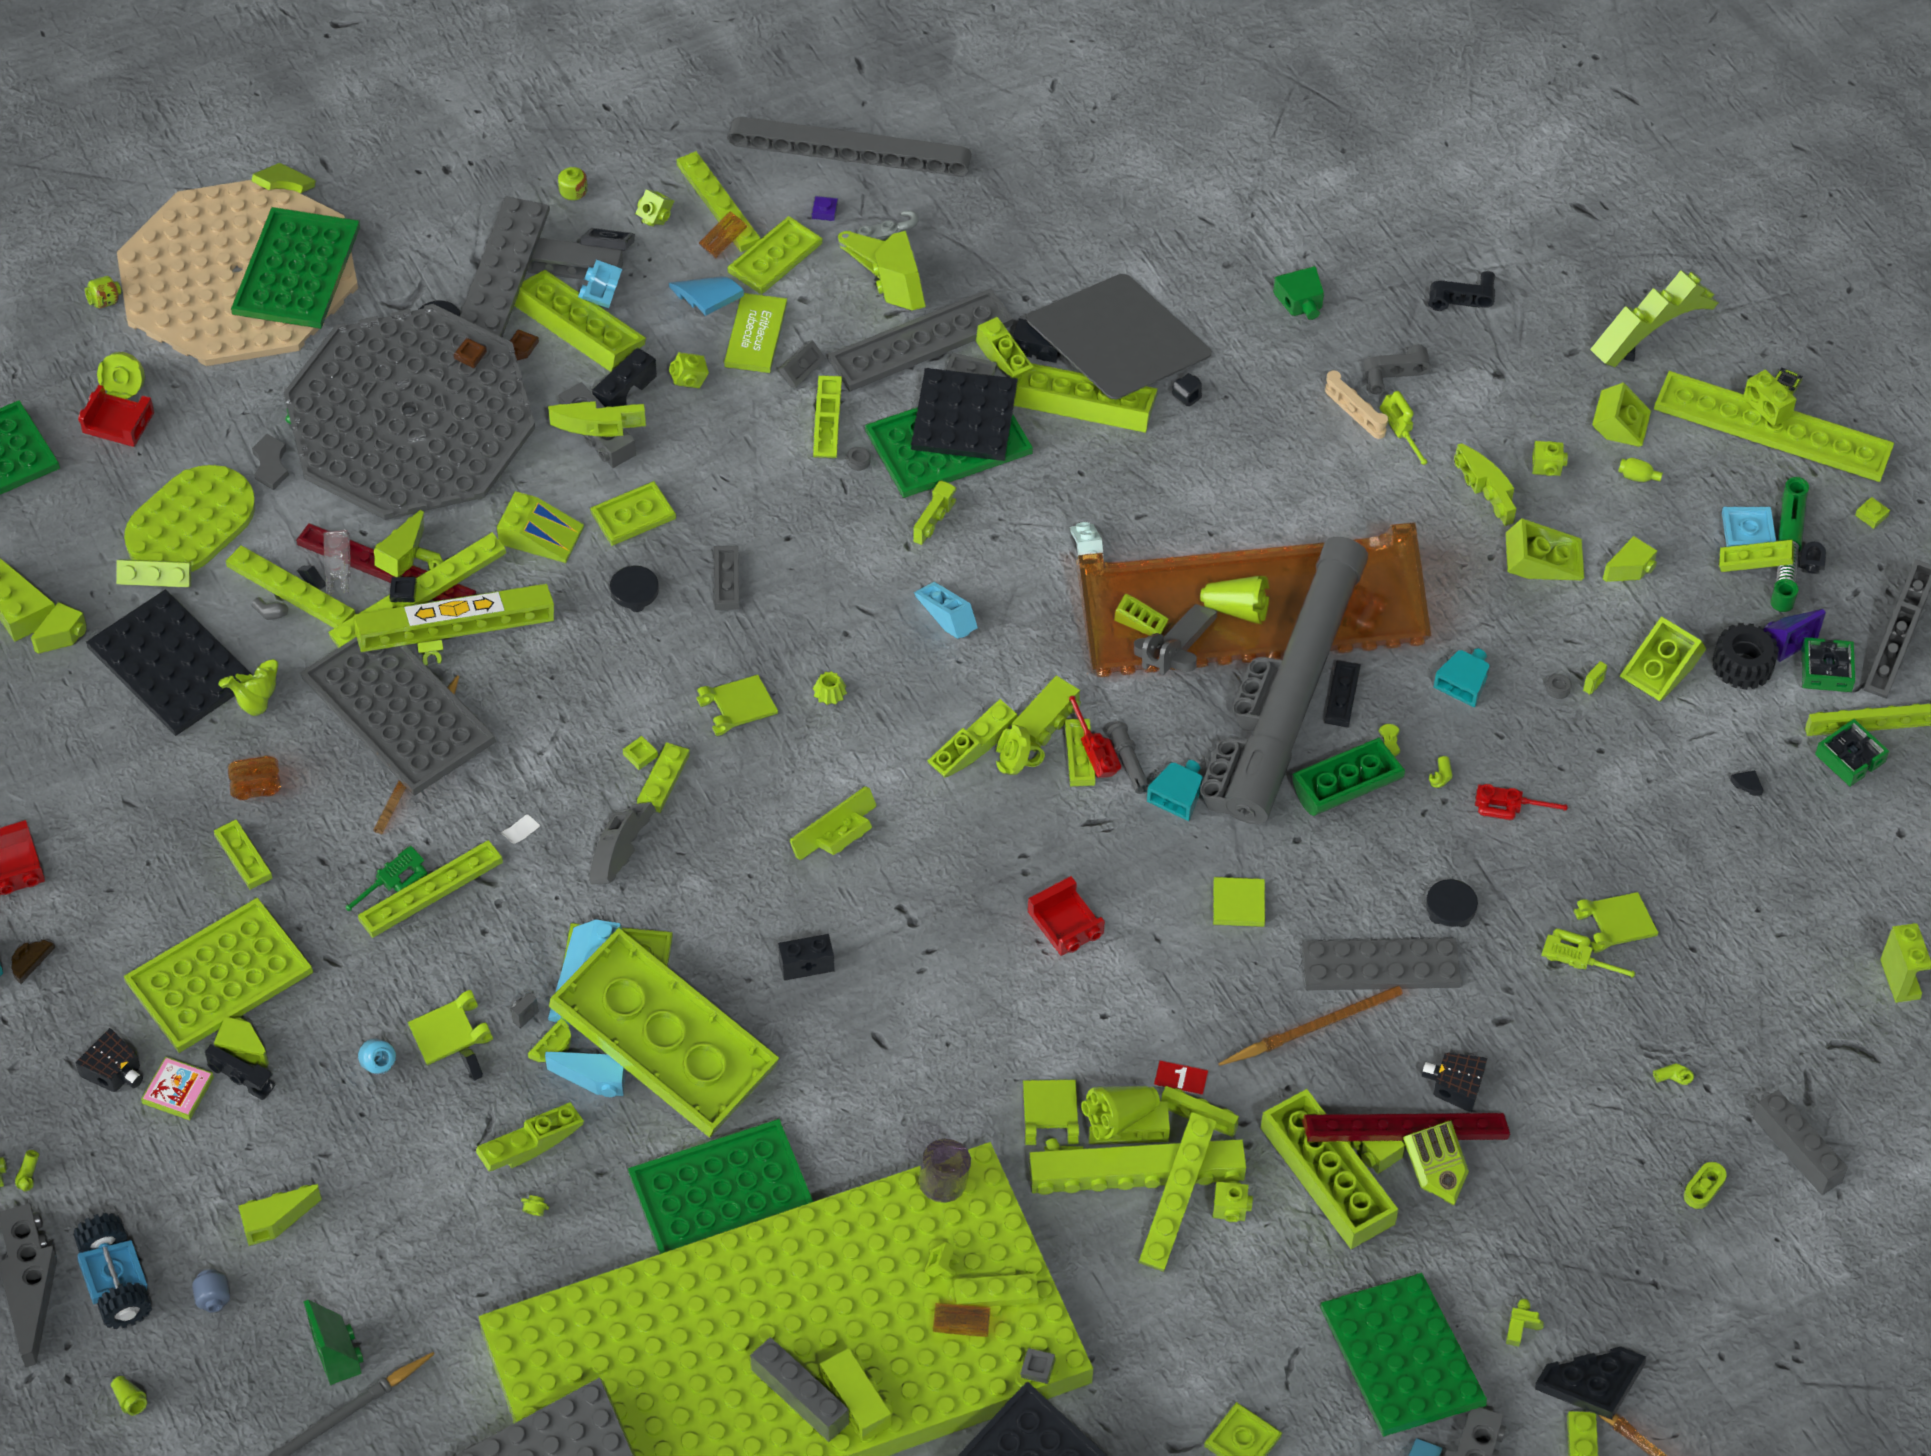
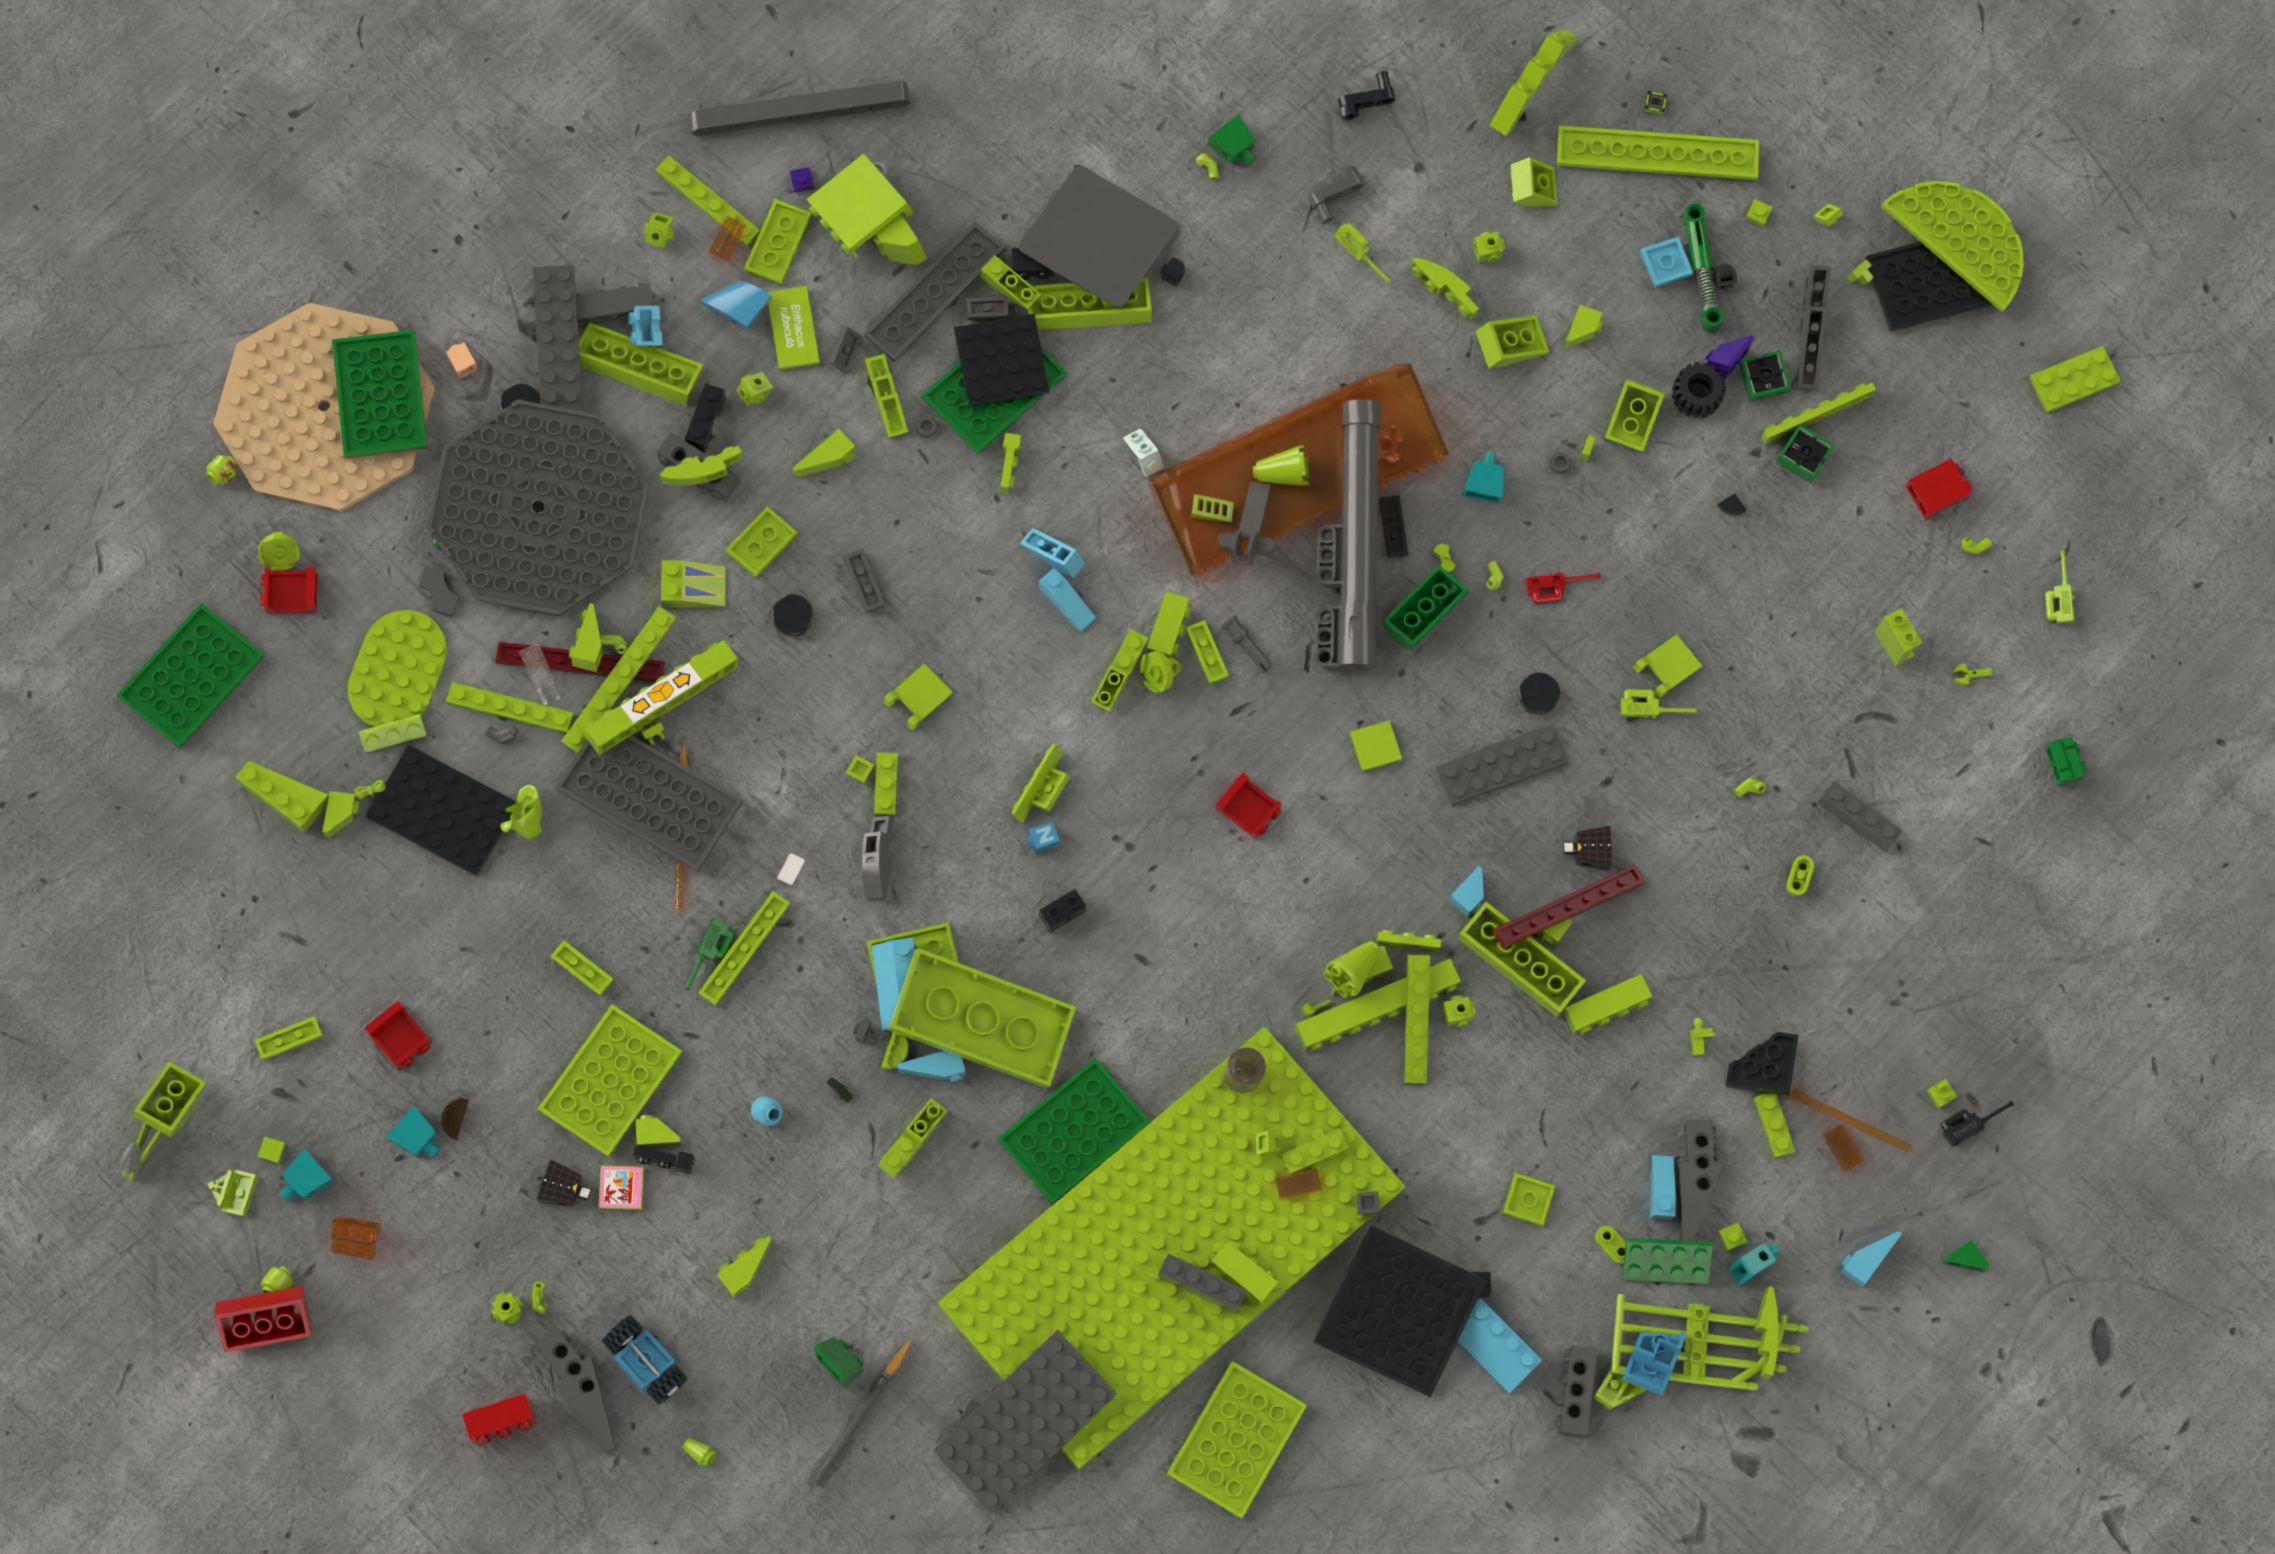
camera: 25 degrees left, 20 degrees up
sand blue head [192,1270,230,1313] -> none
clear orange brick [228,756,281,800] -> none
lime tile [251,163,316,193] -> none
black tile [297,566,326,590] -> none
black tile [389,577,417,602] -> none
lime flag [408,990,493,1066] -> none
reddish brown tile [454,338,487,368] -> none
reddish brown tile [510,329,539,361] -> none
lime plate [521,1195,549,1216] -> none
lime head [558,167,588,201] -> none
black tile [581,228,635,250] -> none
lime piece [813,671,847,705] -> none
lime flag [1023,1080,1079,1145] -> none
red piece [1069,696,1122,778] -> none
teal torso [1147,760,1203,821] -> none
red sticker [1154,1061,1208,1095] -> none
clear orange piece [1219,986,1403,1066] -> none
green plate [1321,1273,1487,1437] -> none
tan plate [1325,370,1388,439] -> none
lime tile [1403,1121,1469,1205] -> none
lime plant [1618,457,1663,483] -> none
lime plate [1719,540,1794,572] -> none
lime brick [1743,369,1797,427] -> none
none -> lime piece [354,780,386,799]
none -> light nougat brick [446,343,478,379]
none -> lime slope [792,429,856,478]
none -> lime panel [807,153,914,259]
none -> dark azure brick [1026,822,1060,854]
none -> medium azure slope [1039,568,1096,632]
none -> lime arm [1196,153,1219,181]
none -> medium azure slope [1449,866,1484,917]
none -> lime brick [1563,974,1653,1035]

